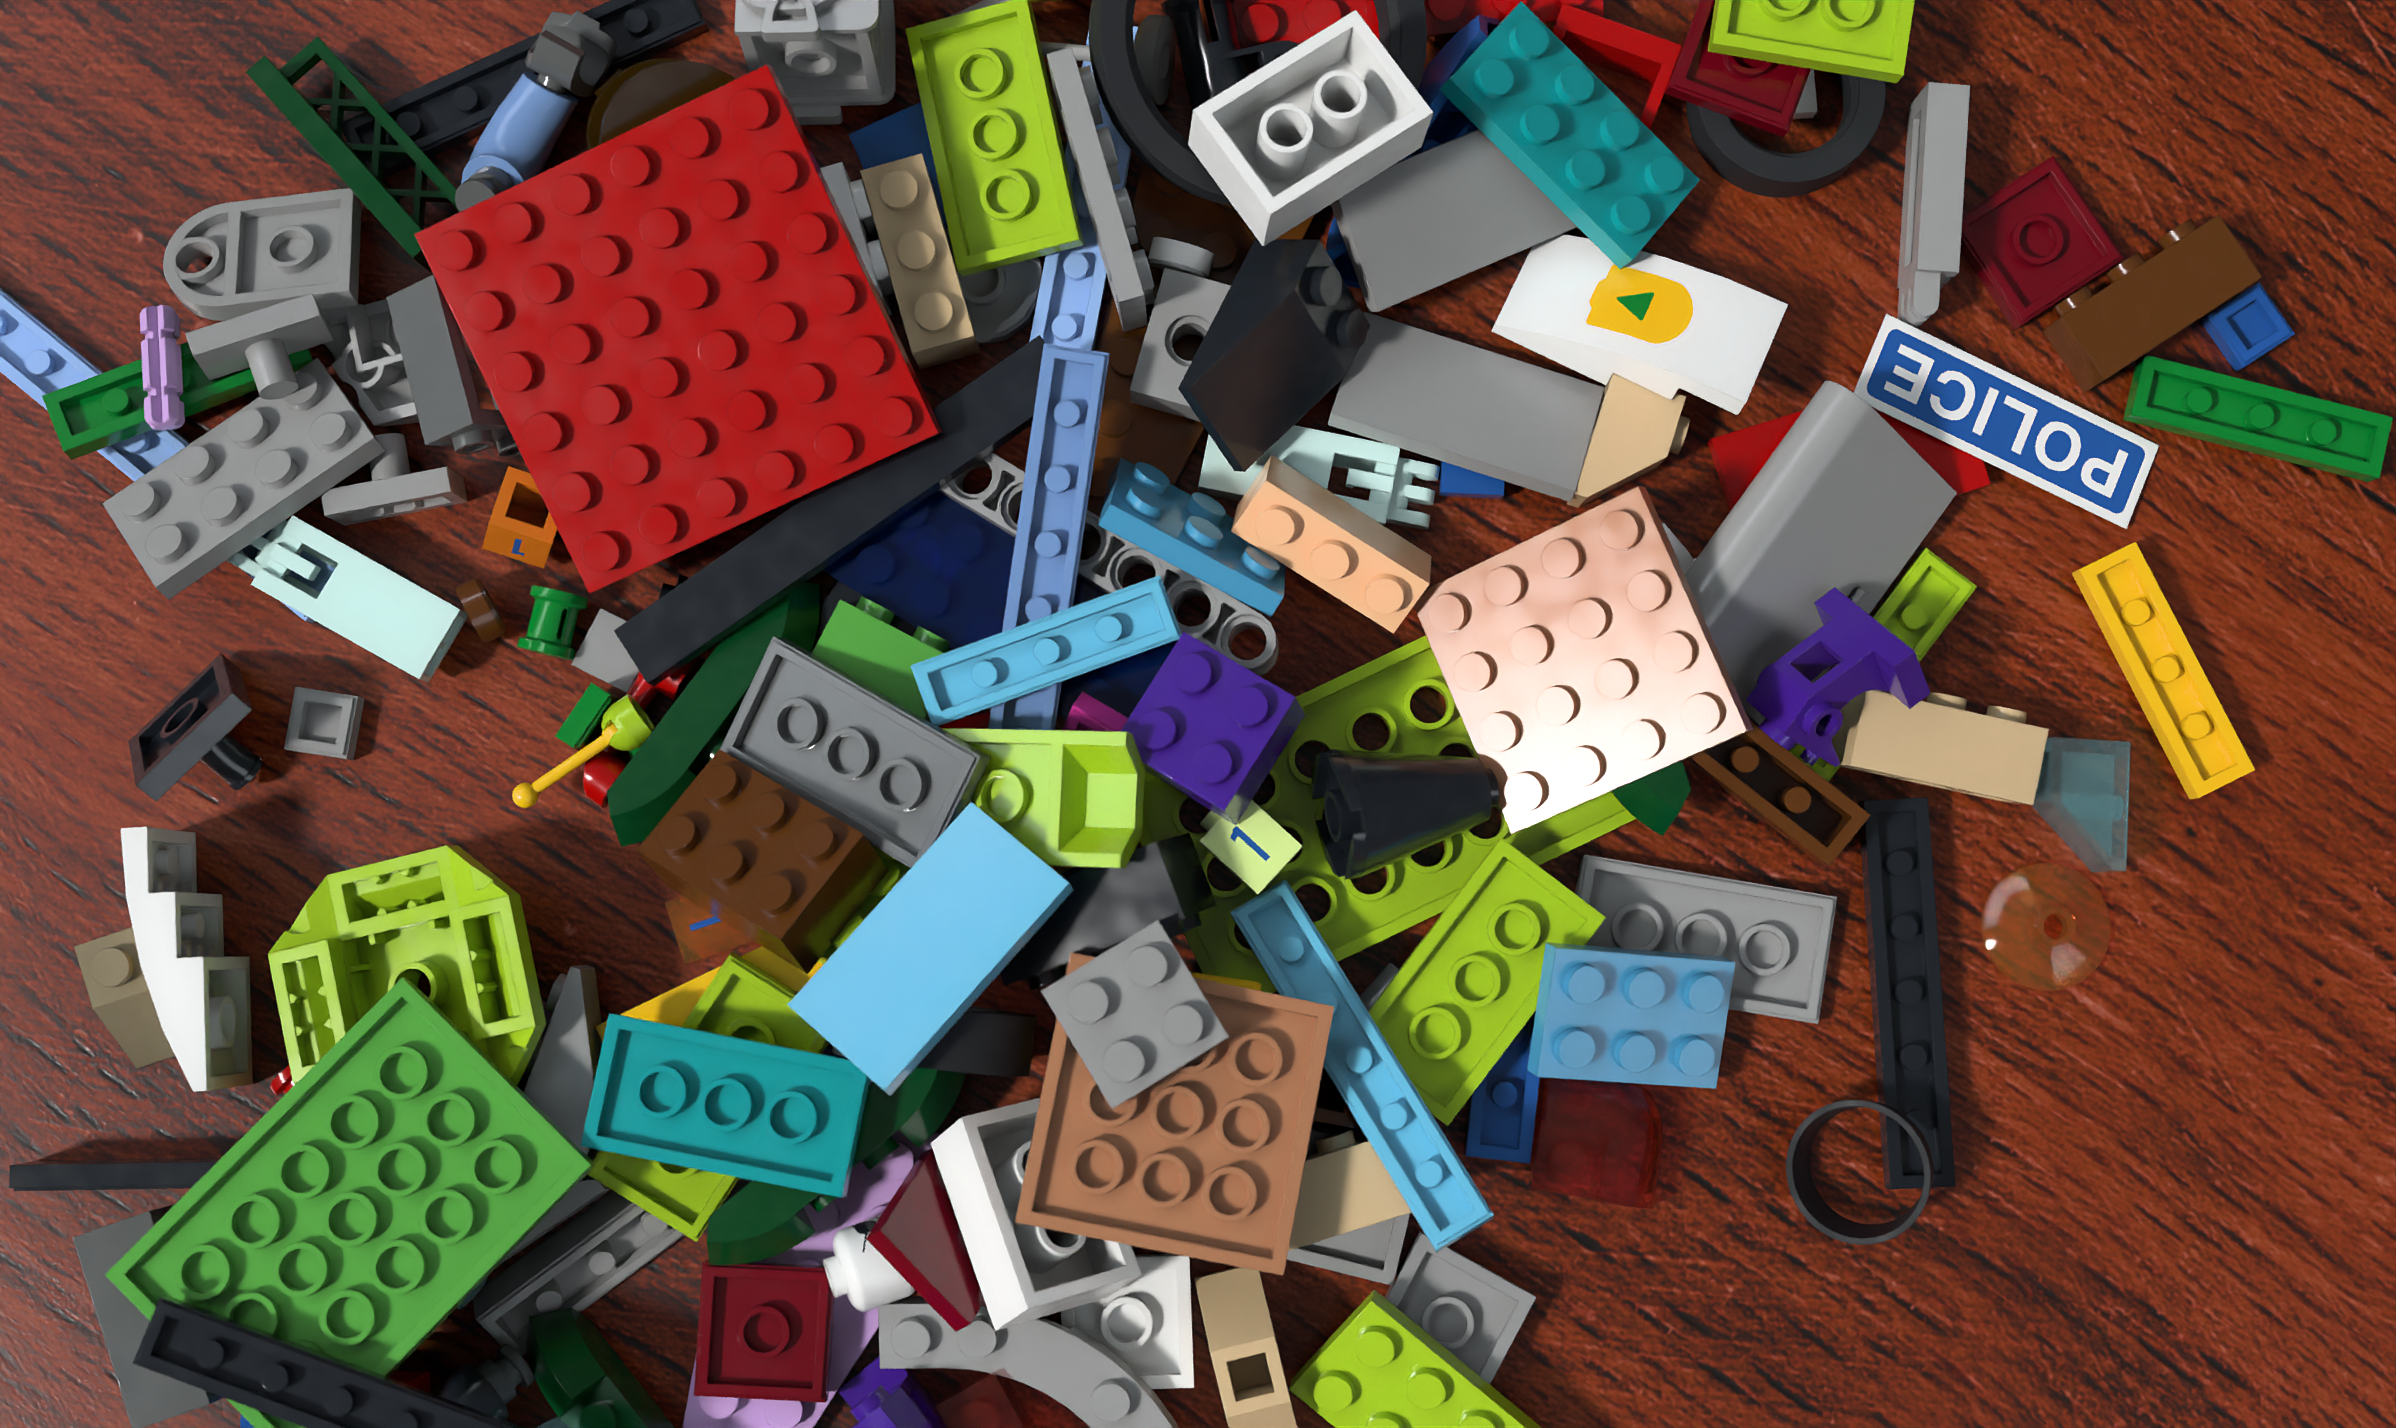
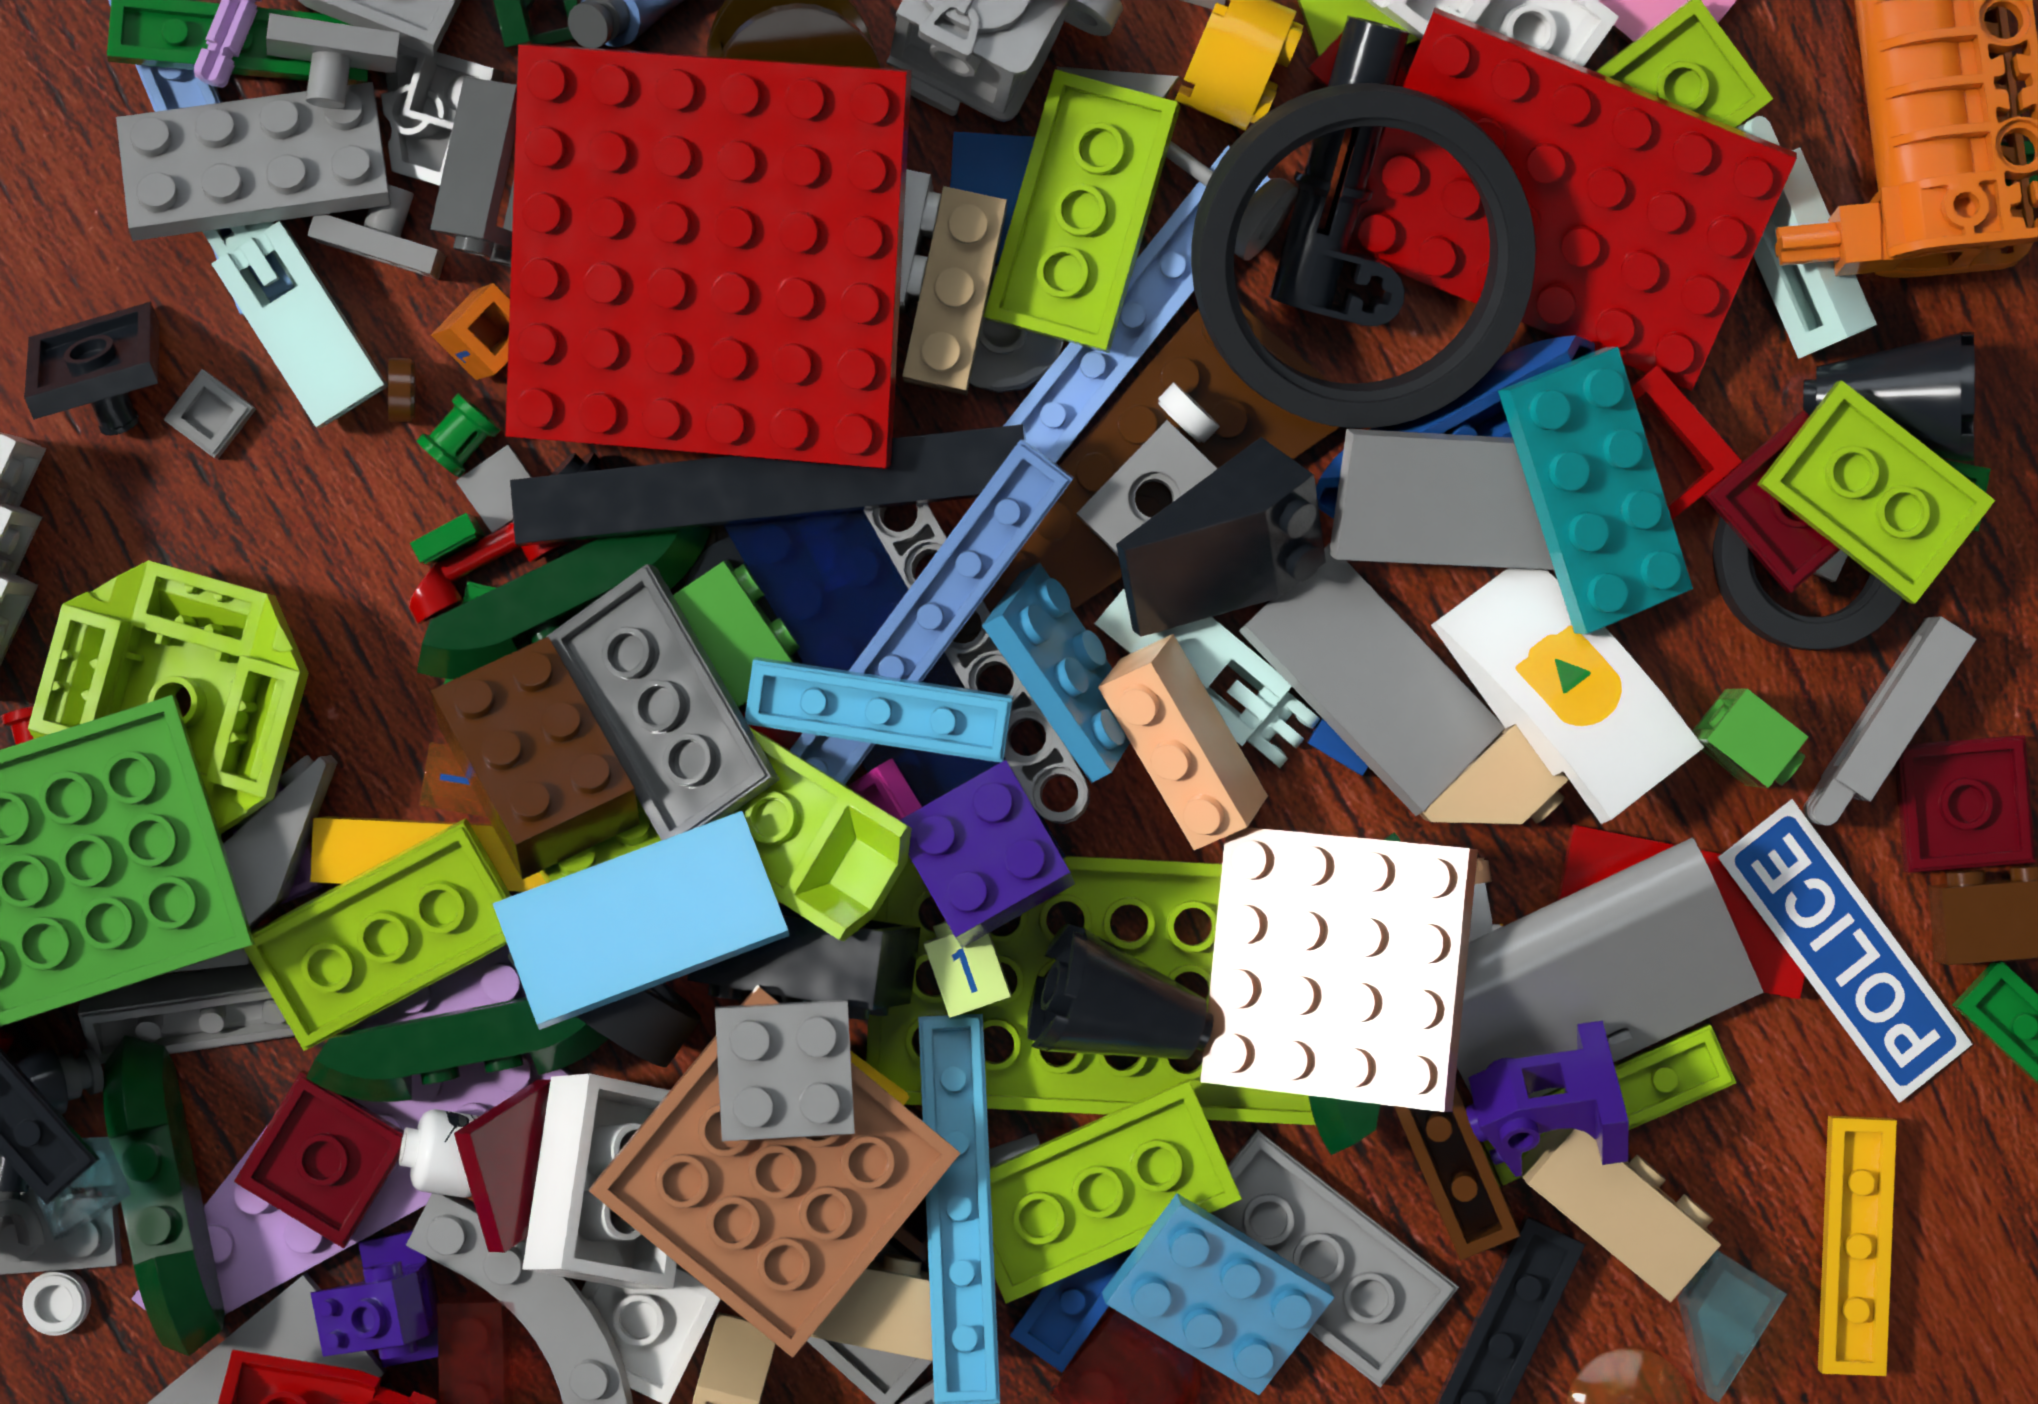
camera: 30 degrees right, 5 degrees up
hinge [512,694,655,808] -> none
teal plate [580,1013,870,1198] -> none
light grey plate [1047,47,1155,332] -> none
white brick [1188,10,1433,246] -> none
none -> bright green brick [1692,688,1808,788]

